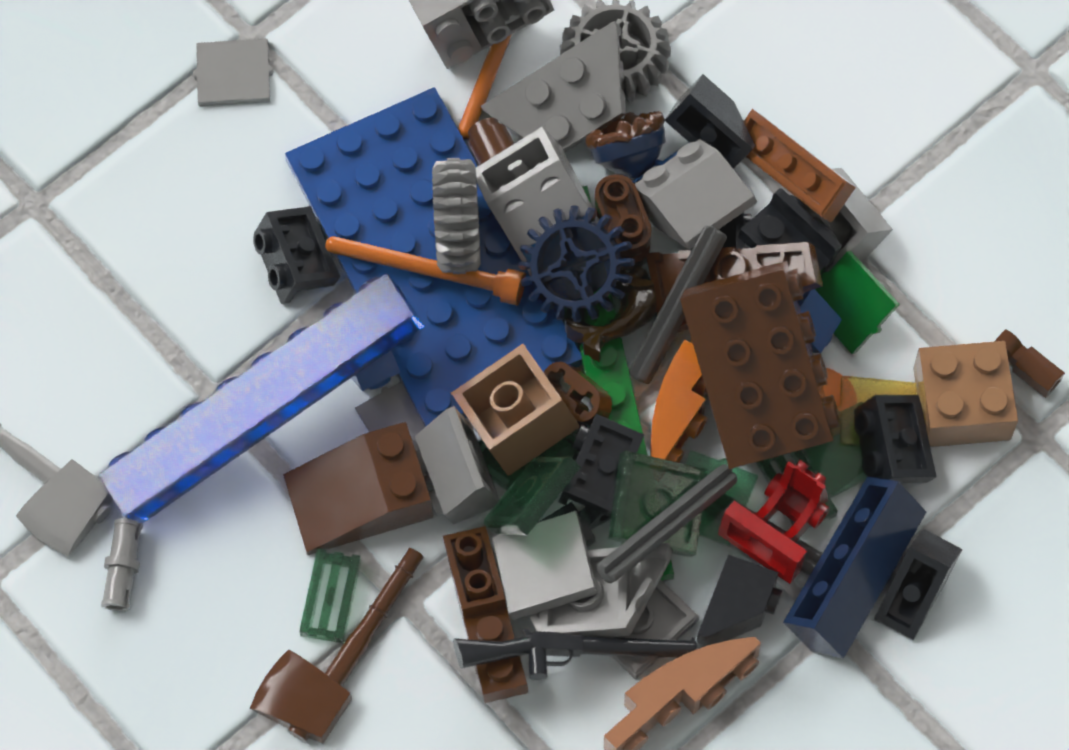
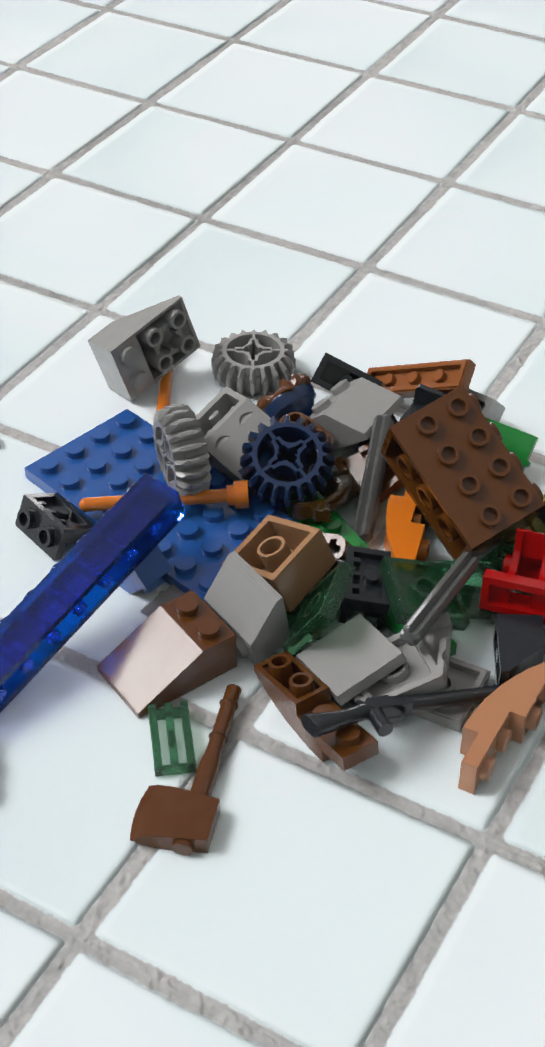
camera: 20 degrees left, 25 degrees down
light grey wing [481,21,626,153] -> none

